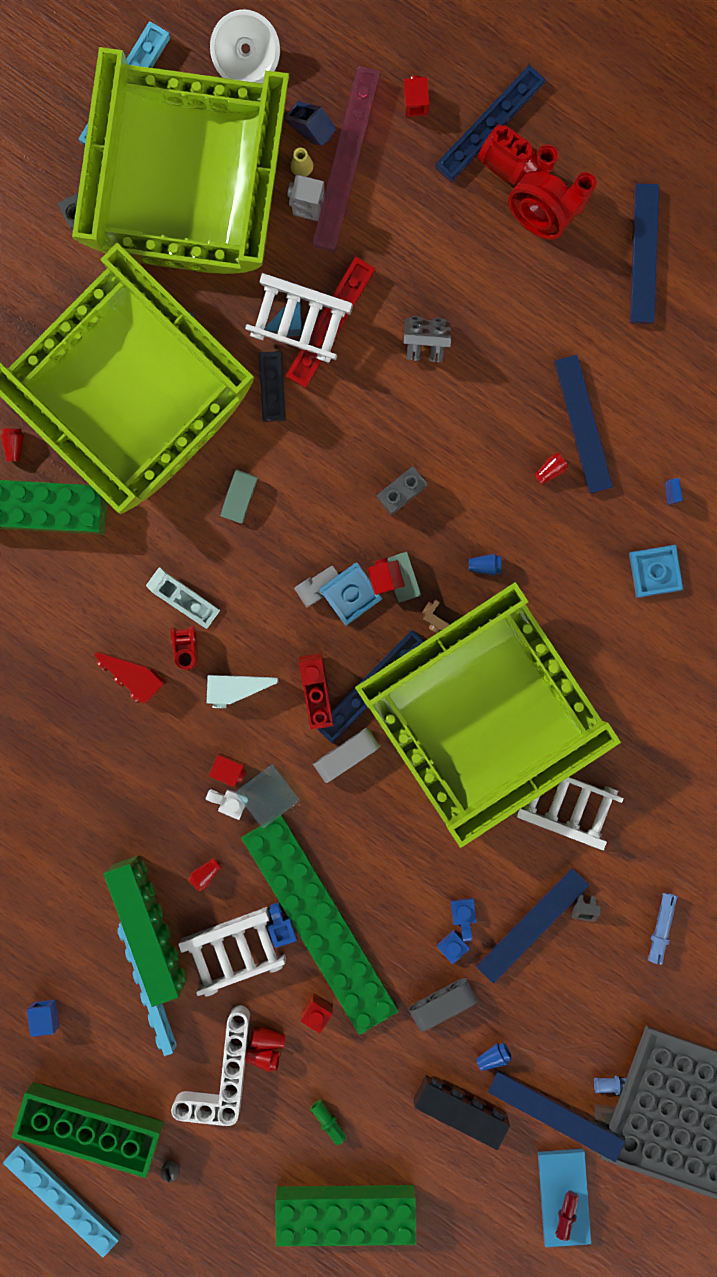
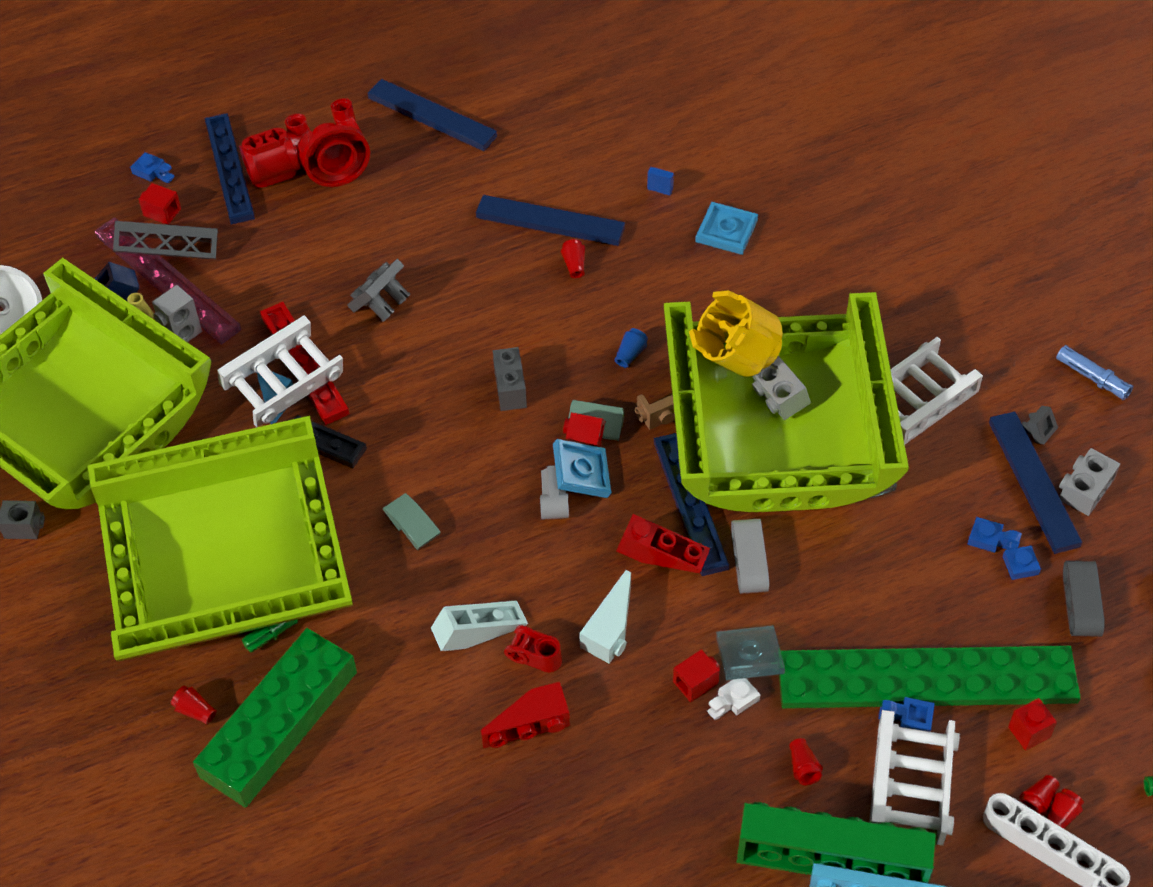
camera: 55 degrees left, 35 degrees down
none -> dark grey fence [113,221,218,260]
none -> blue plate [130,152,175,183]
none -> yellow piece [689,290,783,377]
none -> light grey brick [752,356,811,420]
none -> light grey brick [1059,448,1120,516]

